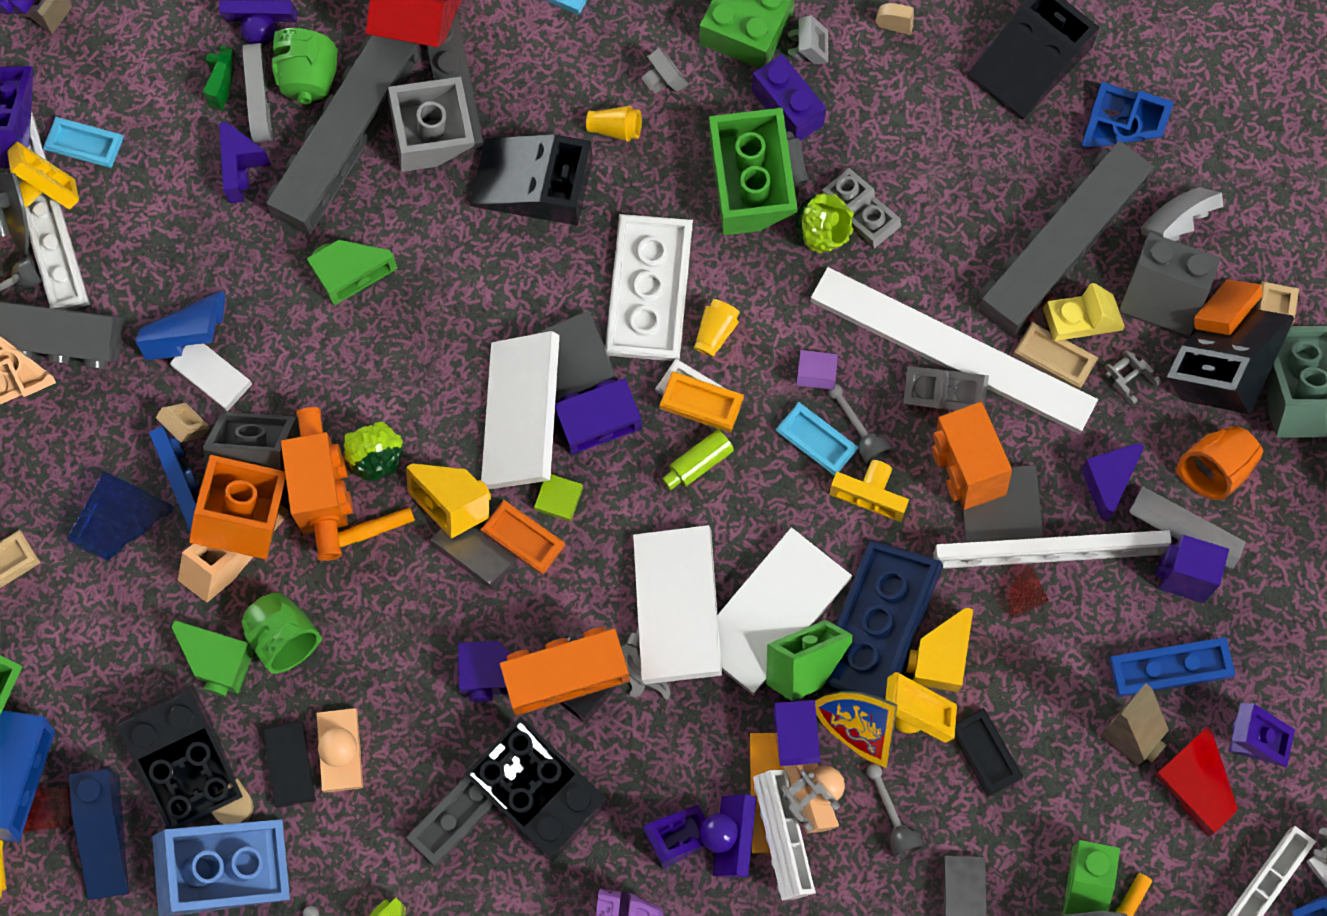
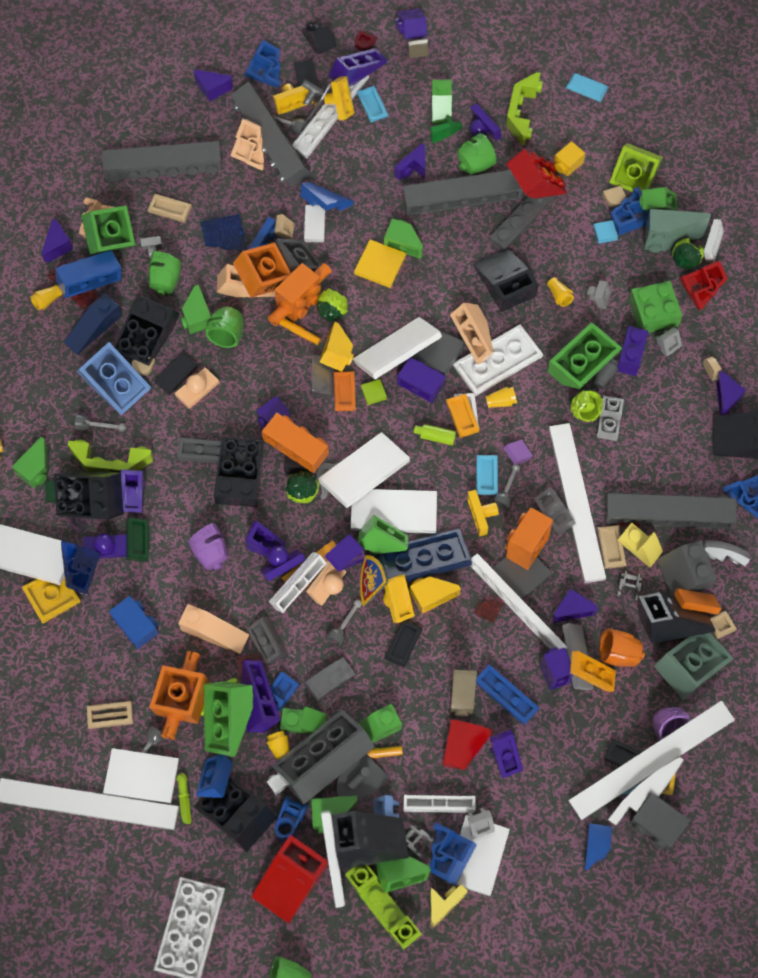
camera: 50 degrees right, 5 degrees down
light grey beam [242,43,273,143] -> none
light grey slope [388,77,475,172] -> none
light grey piece [781,769,840,832] -> none
none -> light grey tile [140,236,163,258]
none -> bright green helmet [148,251,182,295]
none -> dark green piece [286,470,319,503]
none -> yellow tile [354,240,406,288]
none -> slope [432,80,452,124]
none -> light nougat slope [450,303,493,364]
none -> light orange tile [570,651,616,692]
none -> dark purple slope [716,372,746,415]

